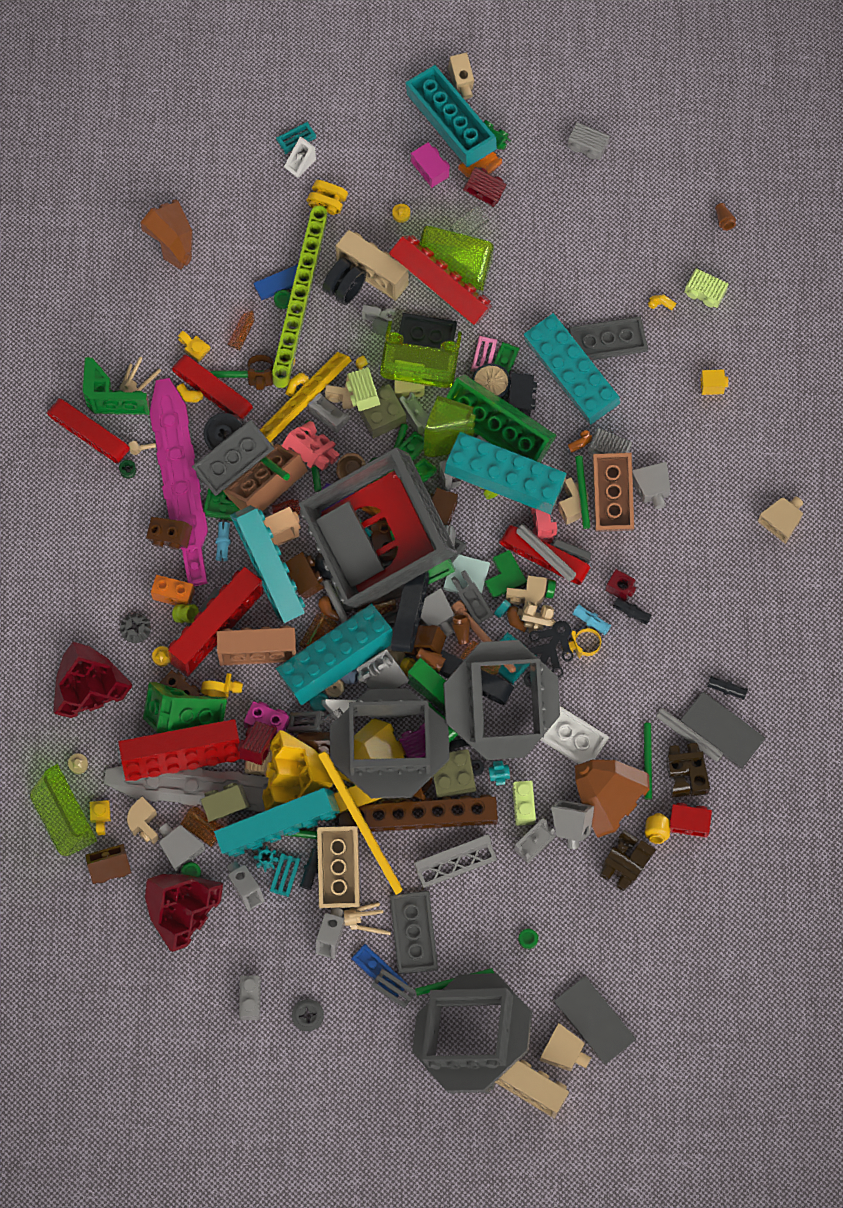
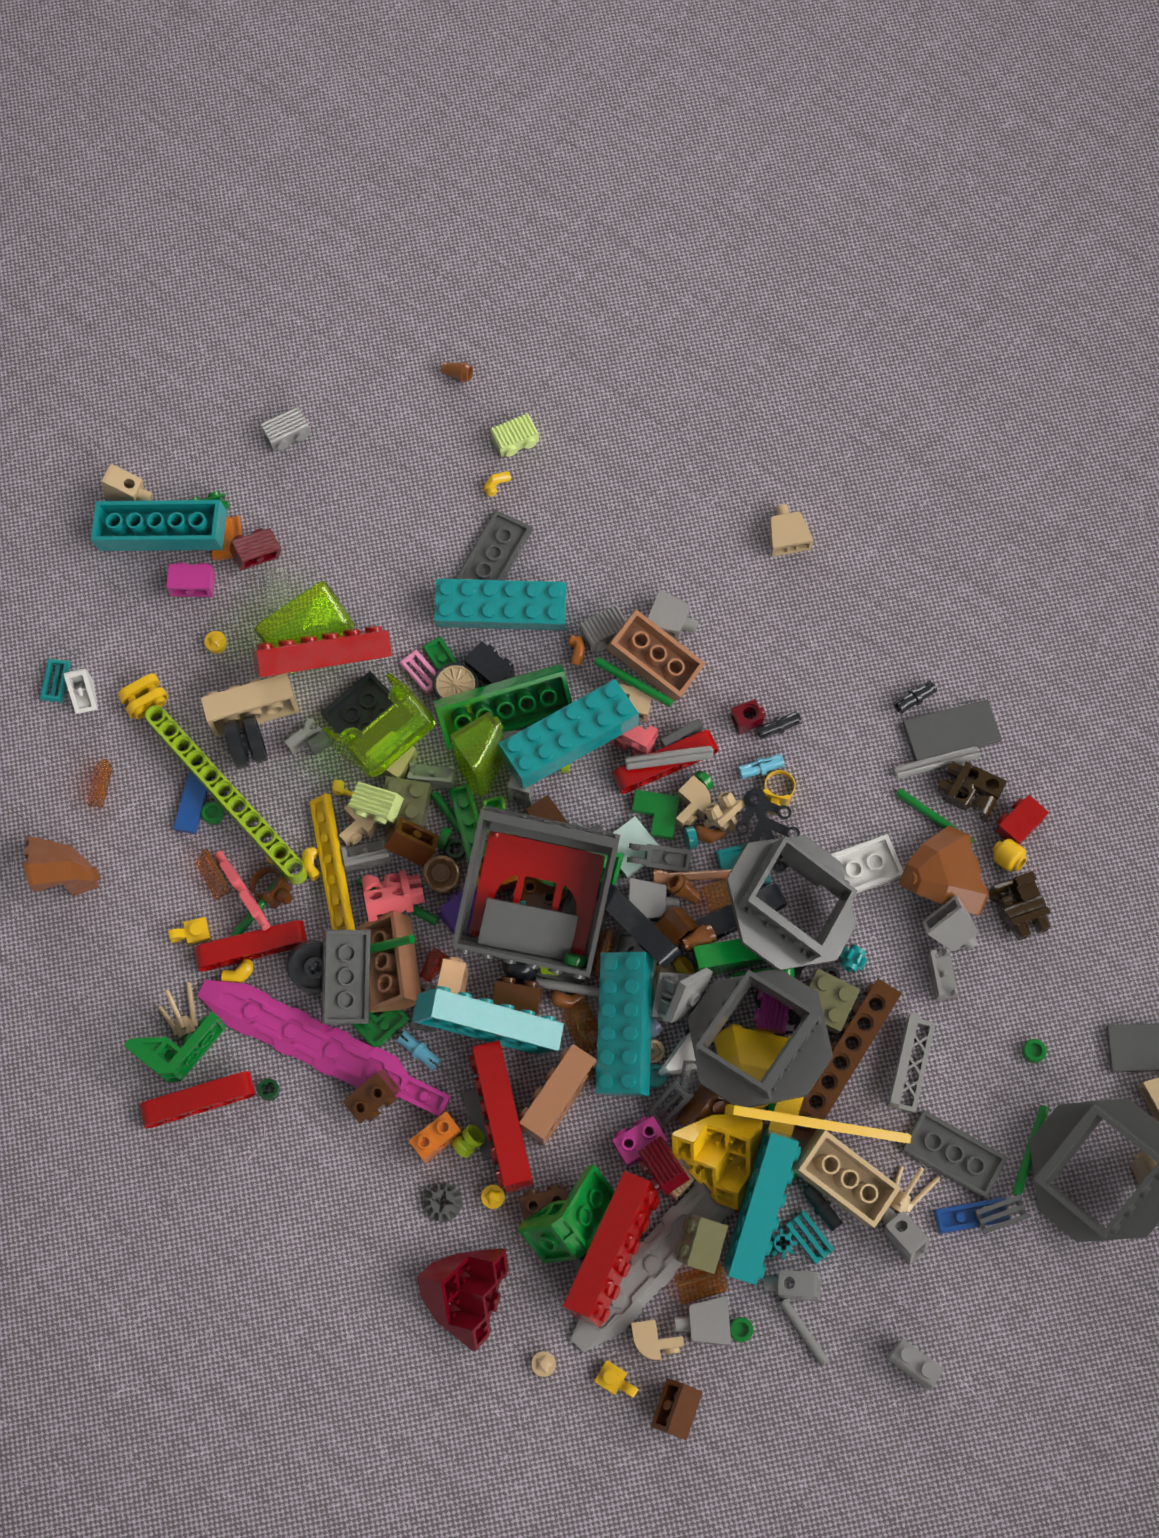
camera: 50 degrees left, 0 degrees up
clear neon green windscreen [30,764,97,856] -> none
tan hand [129,441,156,455] -> none
dark red brick [145,874,223,952] -> none
yellow piece [201,673,243,699] -> none
dark grey gear [292,999,324,1032] -> none
yellowish green brick [512,781,536,826] -> none
yellow brick [700,369,729,395] -> none
none -> clear orange slope [87,759,113,808]
none -> coral piece [214,851,271,931]
none -> reddish brown brick [383,816,439,867]
none -> green tile [437,827,452,850]
none -> green tile [563,953,588,968]
none -> light grey plate [665,968,713,1023]
none -> light grey bar [779,1298,830,1366]

